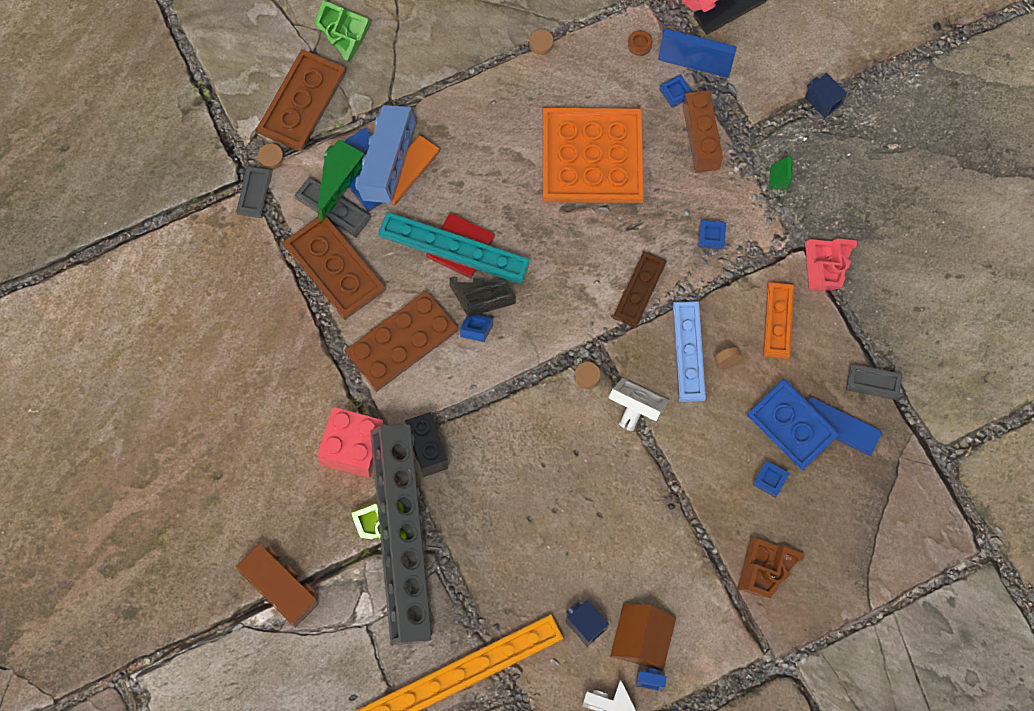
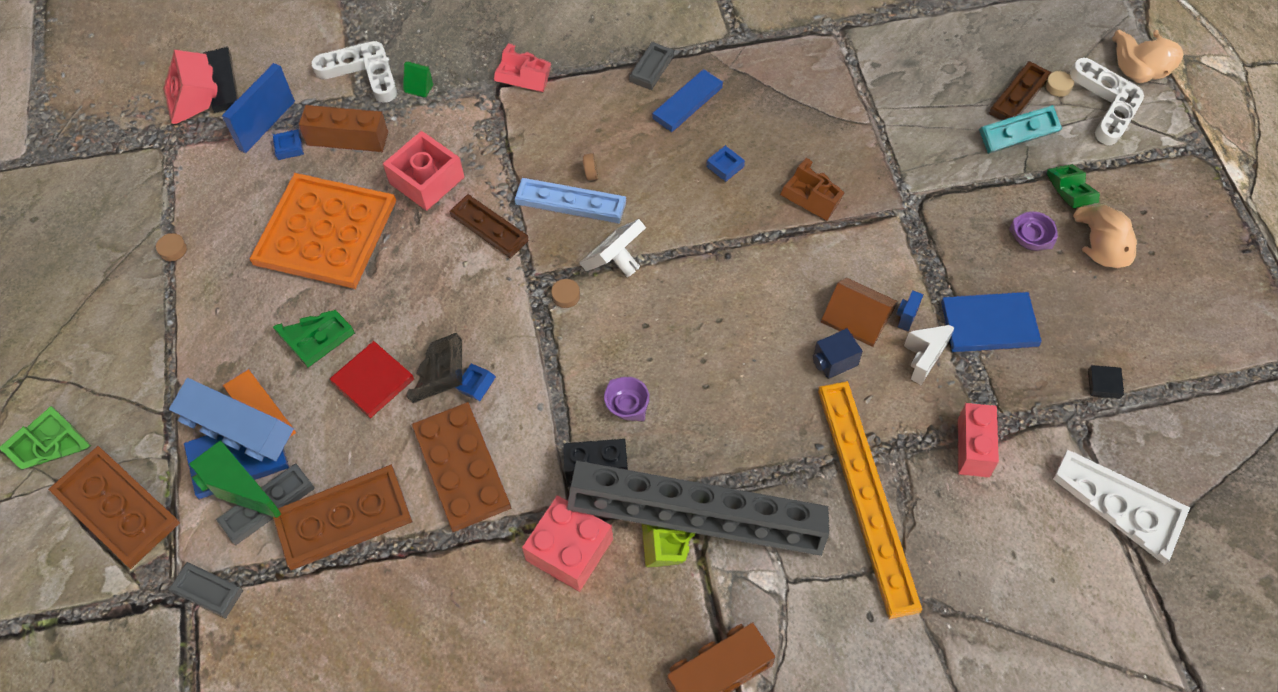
camera: 70 degrees left, 10 degrees down
medium nougat tile [258,144,283,170] -> none
teal tile [378,212,530,285] -> none
dark orange tile [628,30,653,56] -> none
blue plate [698,220,726,250] -> none
blue tile [747,379,840,471] -> none
orange tile [763,282,794,359] -> none
dark blue brick [805,73,847,118] -> none
none -> green wing [273,310,355,368]
none -> white beam [312,41,397,103]
none -> coral brick [383,131,465,211]
none -> medium lavender hat [604,377,649,421]

